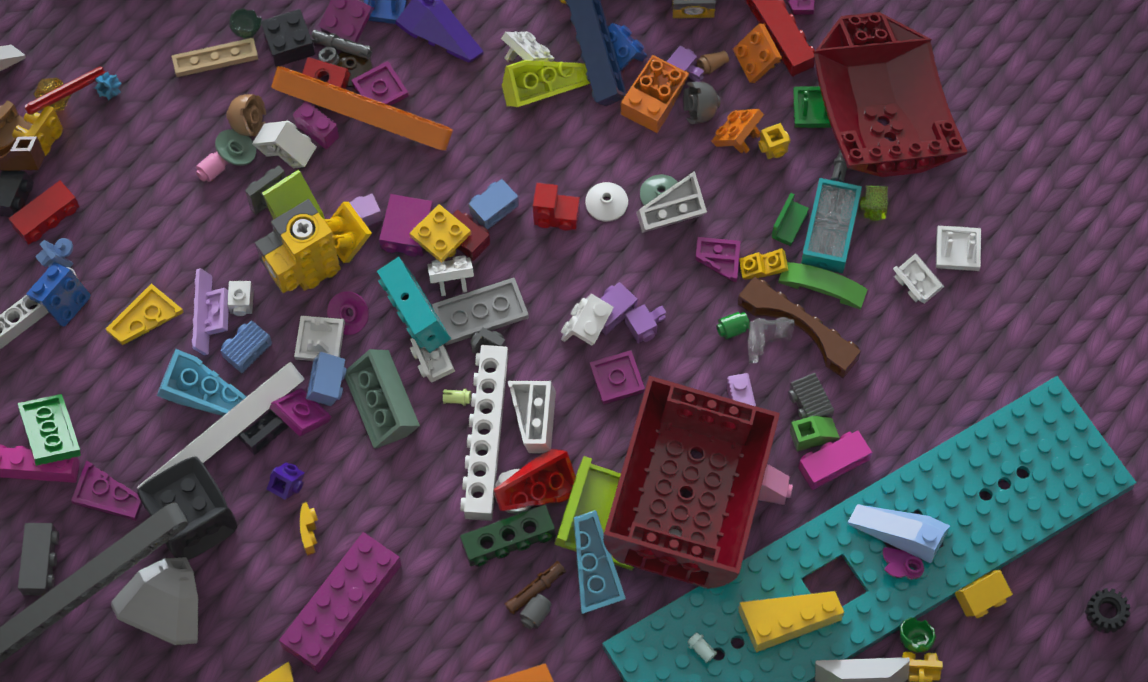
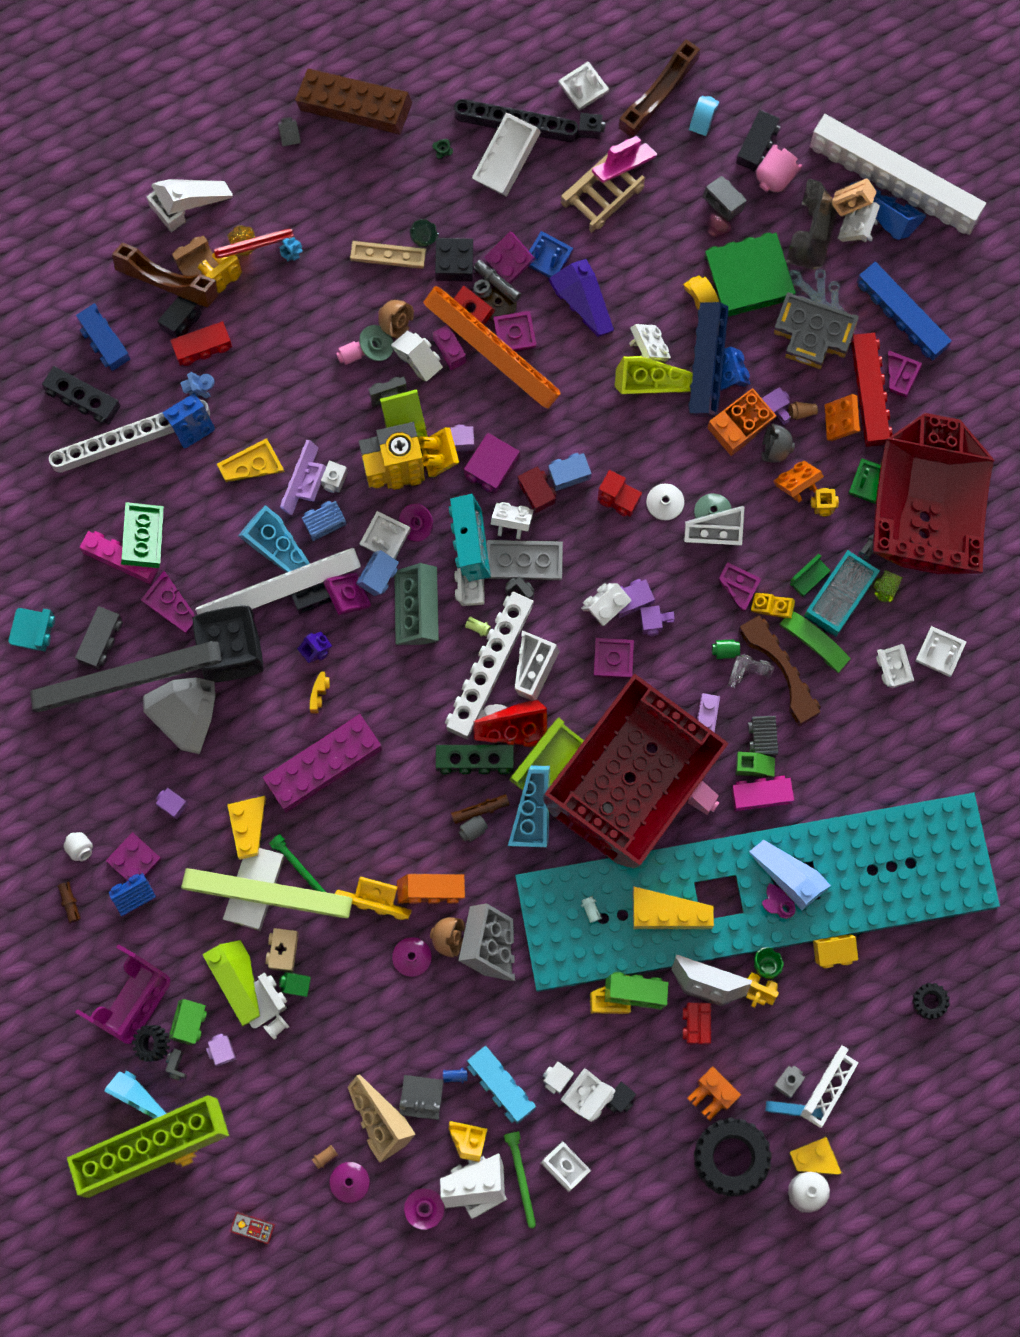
camera: 20 degrees right, 10 degrees up
yellow plate [409,204,471,263] -> none

